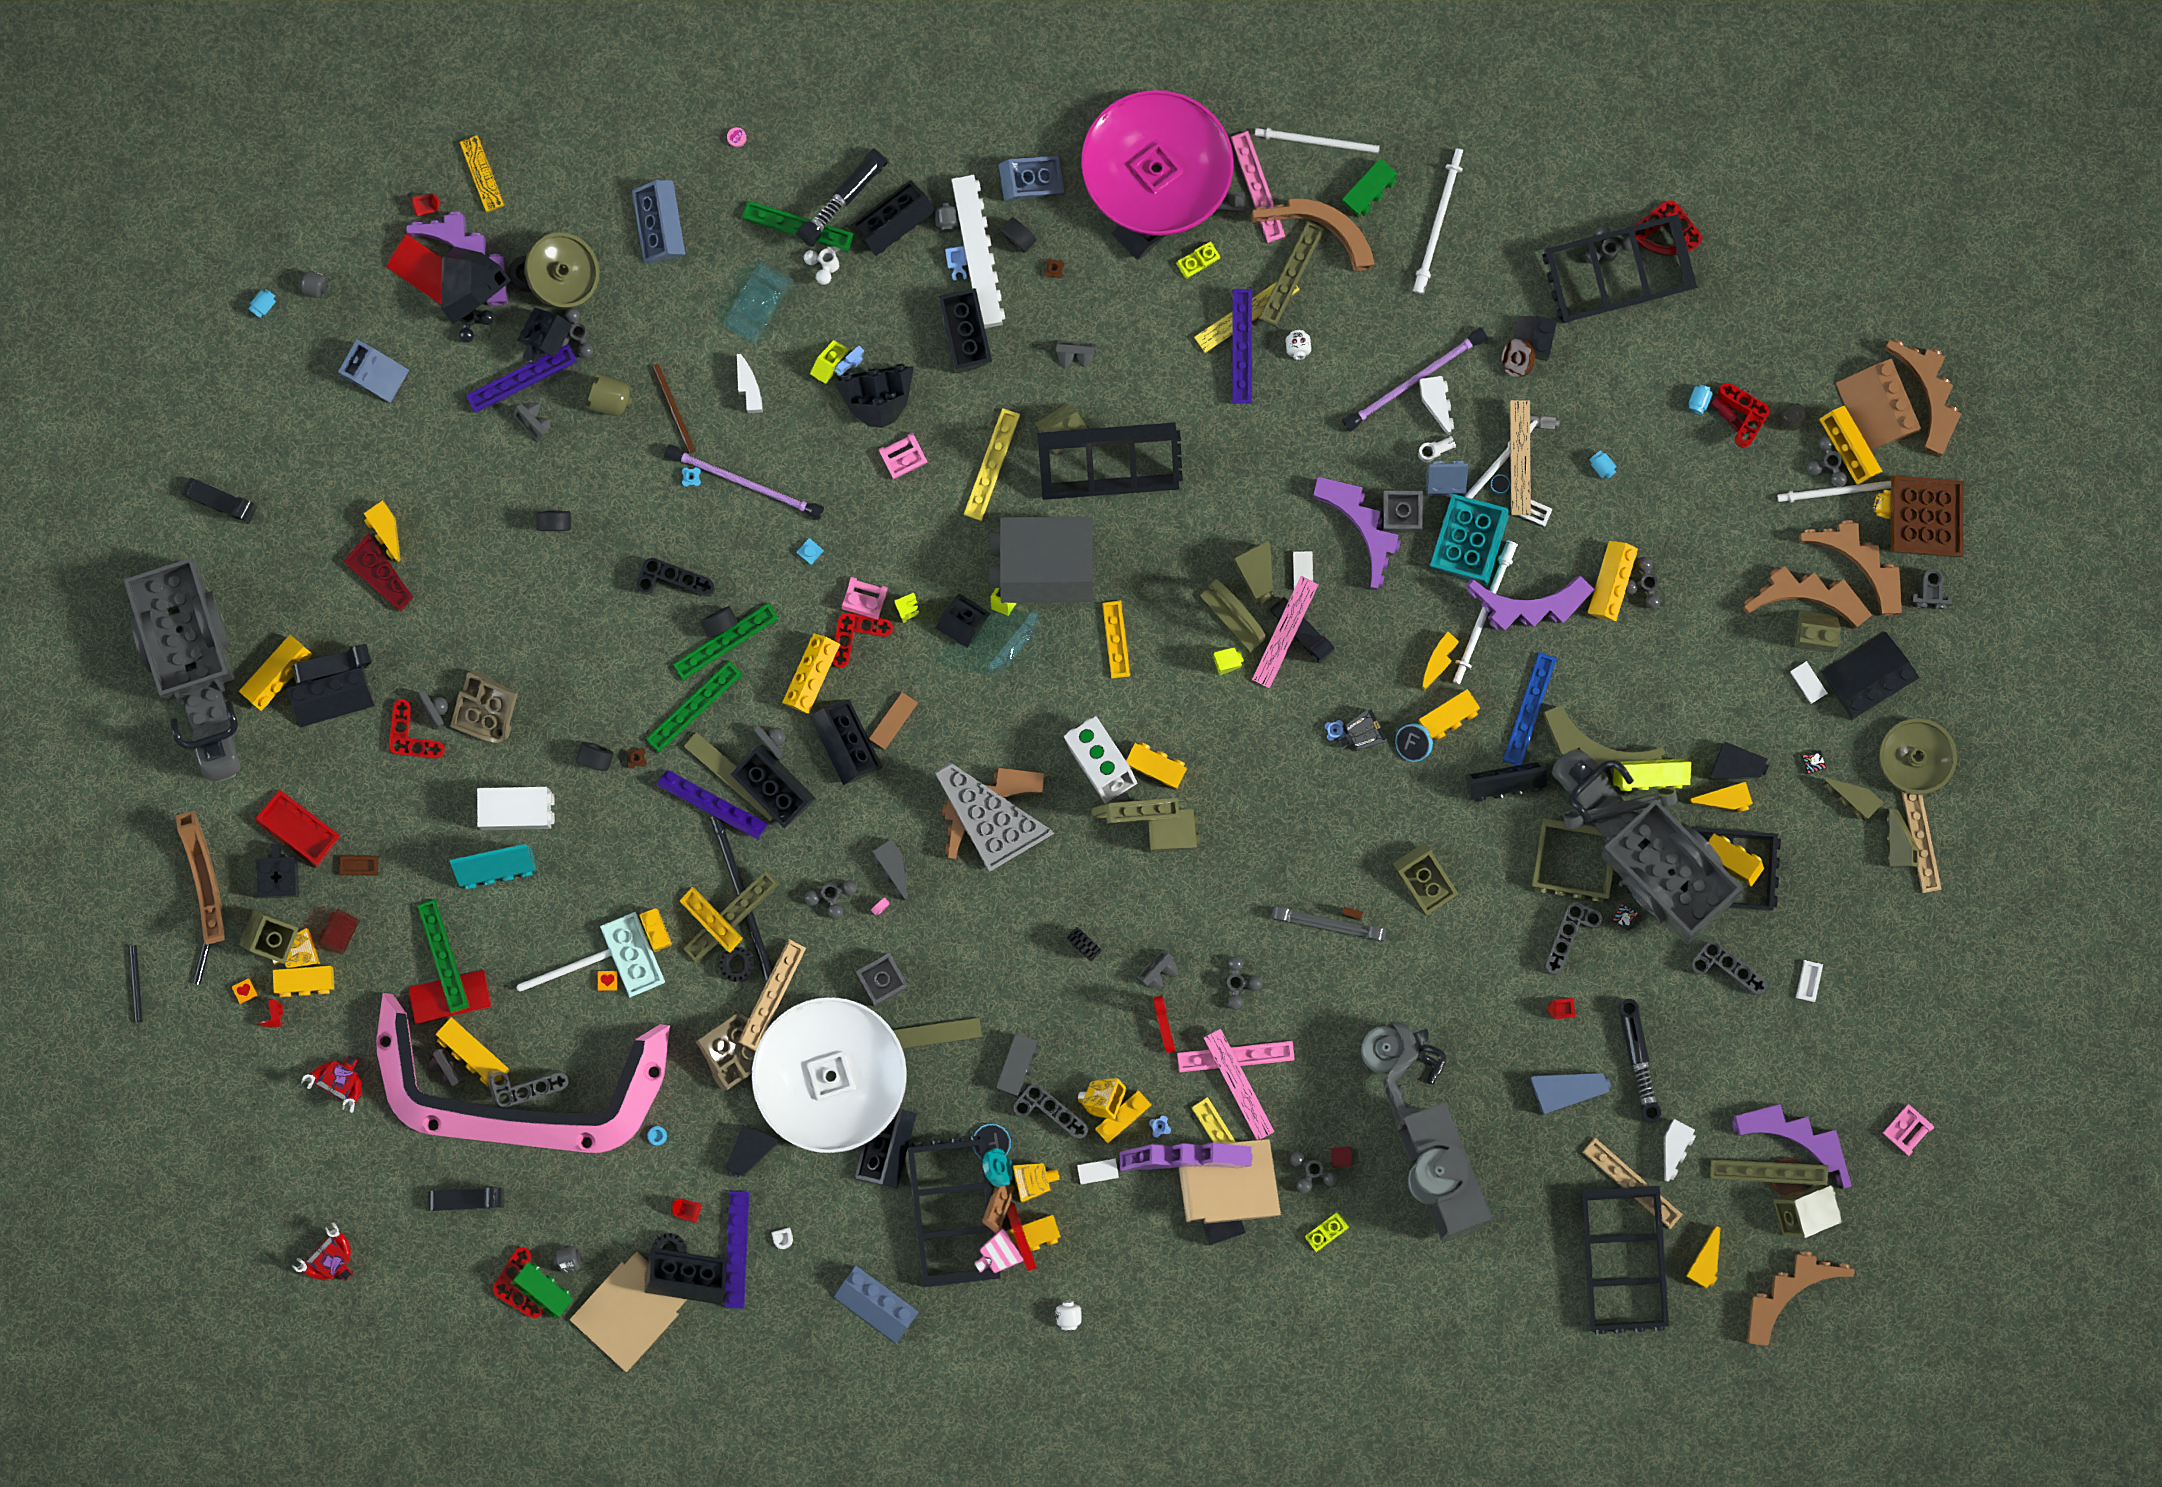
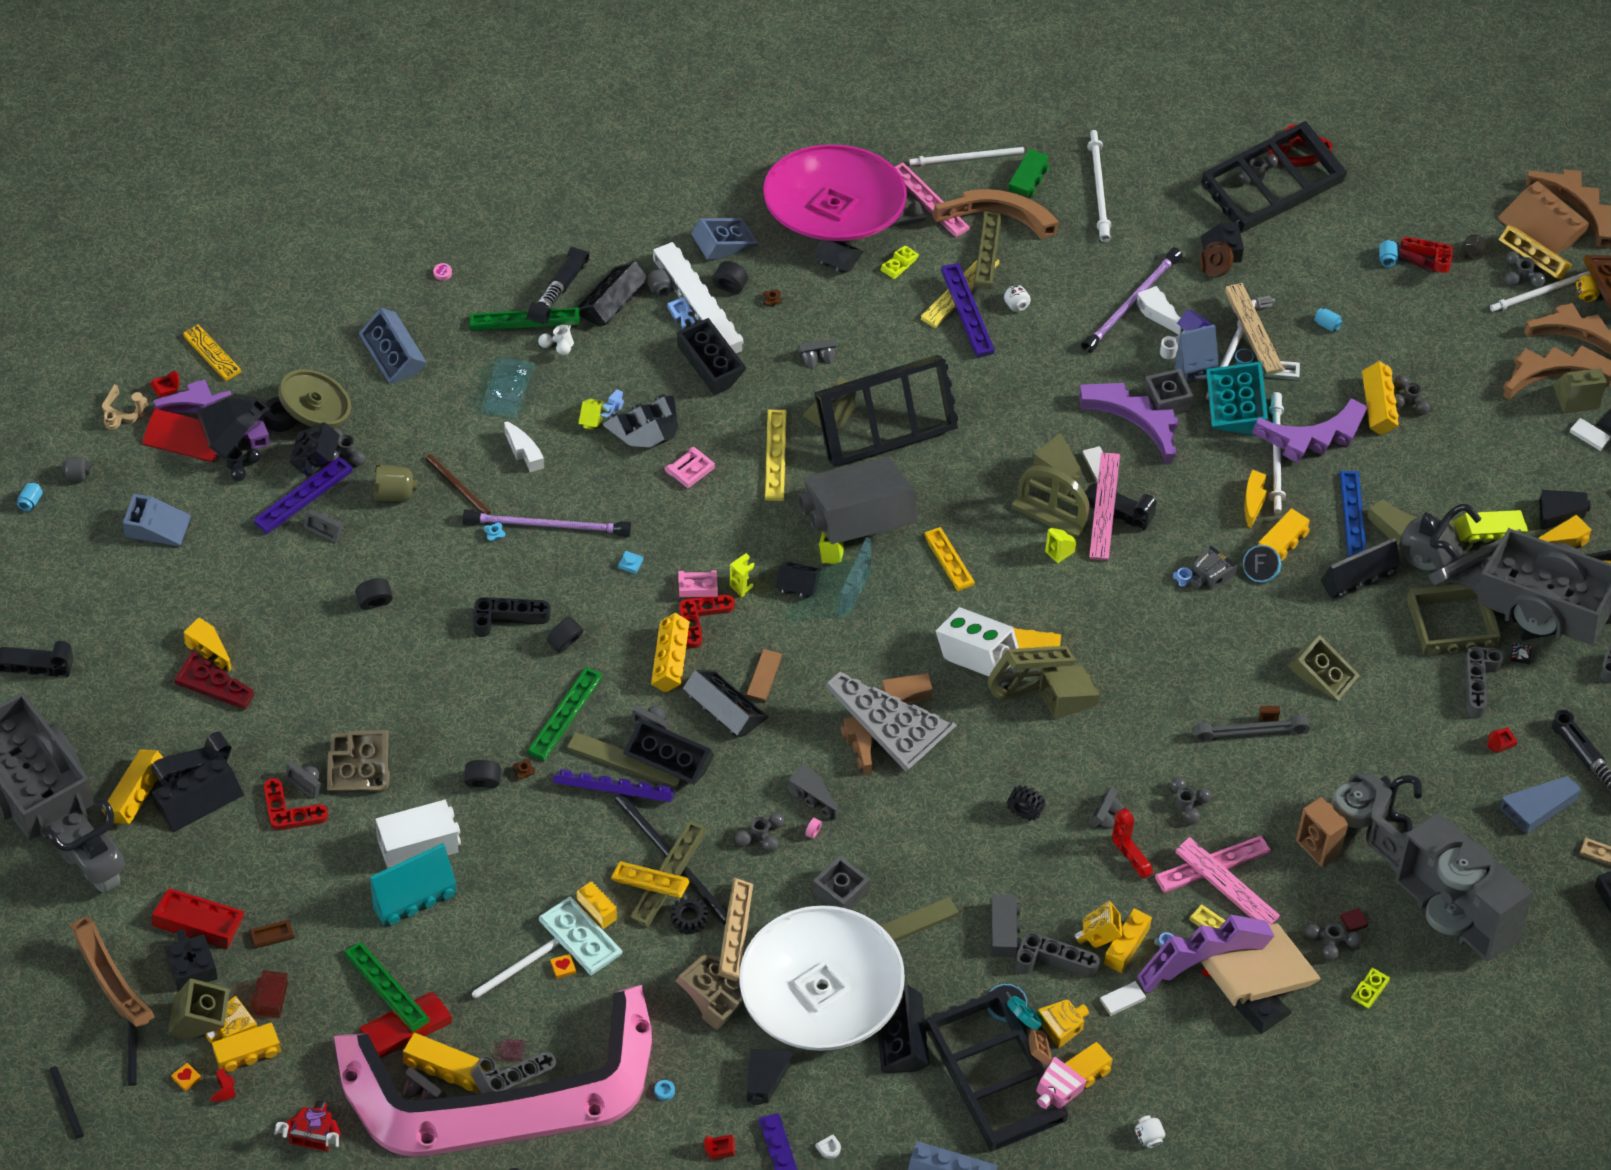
camera: 25 degrees left, 30 degrees down
green tile [672,602,779,681] -> none
red beam [1007,1202,1037,1271] -> none
none -> tan piece [102,384,148,430]
none -> clear pink tile [501,1038,525,1061]
none -> dark purple brick [1177,309,1216,331]
none -> medium nougat brick [1296,797,1348,867]

